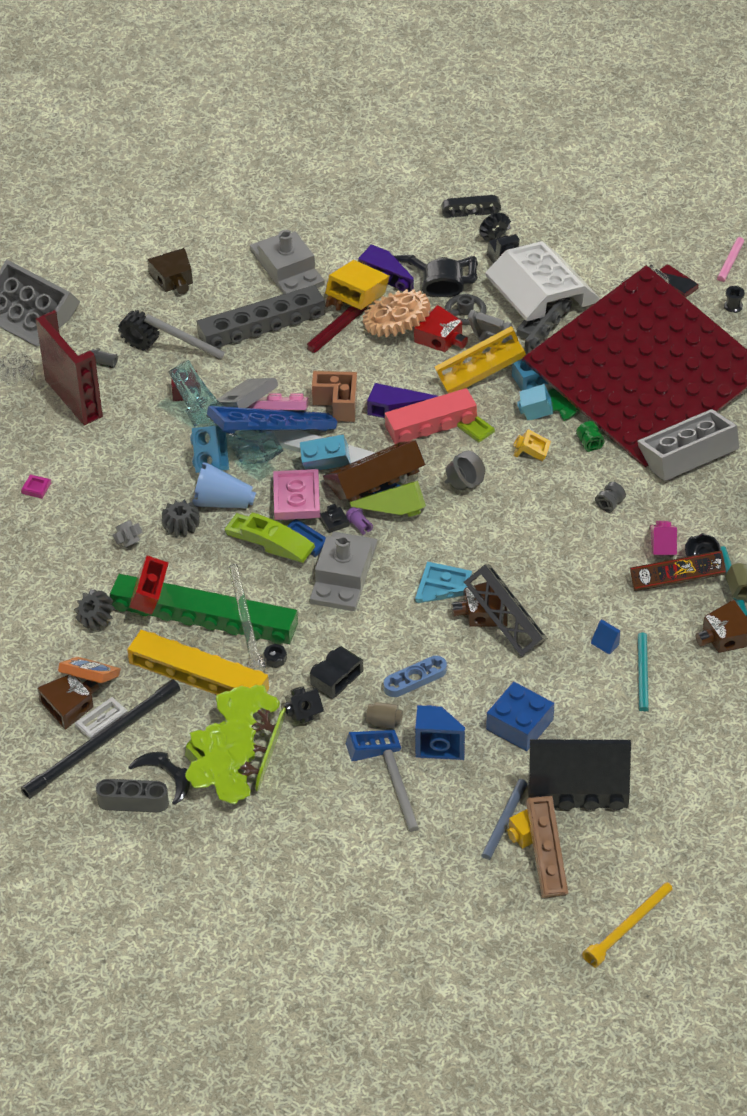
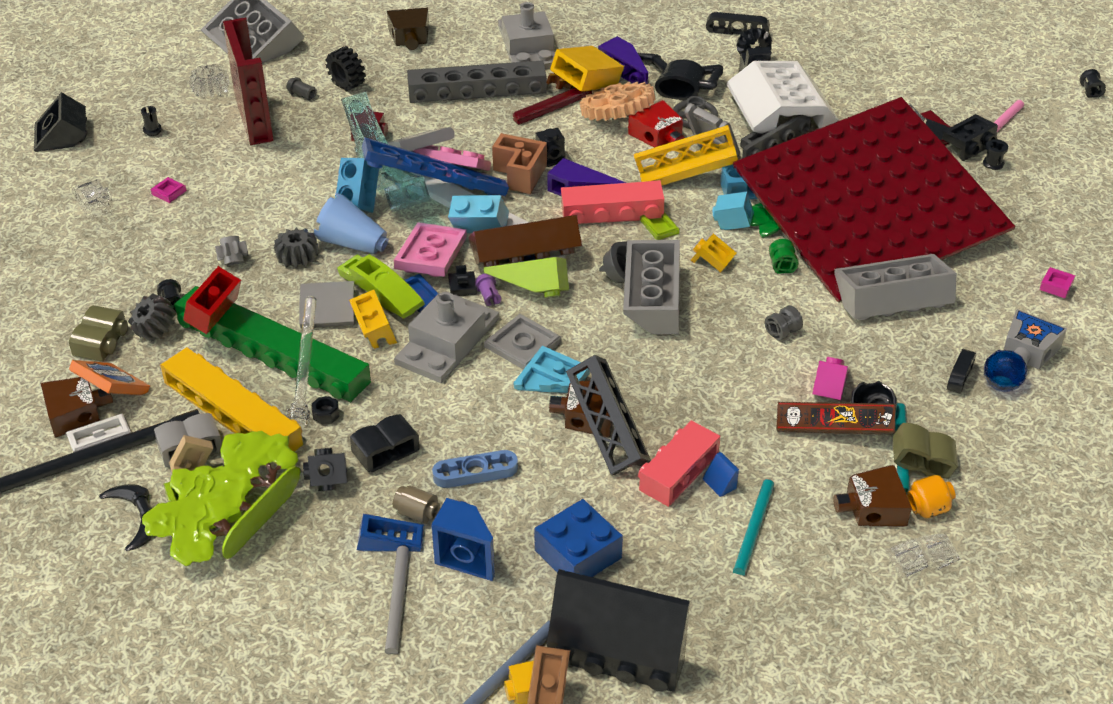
camera: 15 degrees right, 5 degrees down
dark grey beam [96,779,169,813] -> none
light grey bar [144,314,225,359] -> none
none -> olive brick [69,305,128,362]
none -> light grey brick [154,413,222,467]
none -> black bush [157,279,182,312]
none -> tan bracket [169,435,213,471]
none -> light grey slope [299,281,355,328]
none -> yellow hinge [349,289,397,349]
none -> light grey tile [484,314,561,370]
none -> black brick [535,128,565,167]
none -> light grey slope [623,240,680,334]
none -> coral brick [638,420,720,507]
none -> black bracket [943,114,998,161]

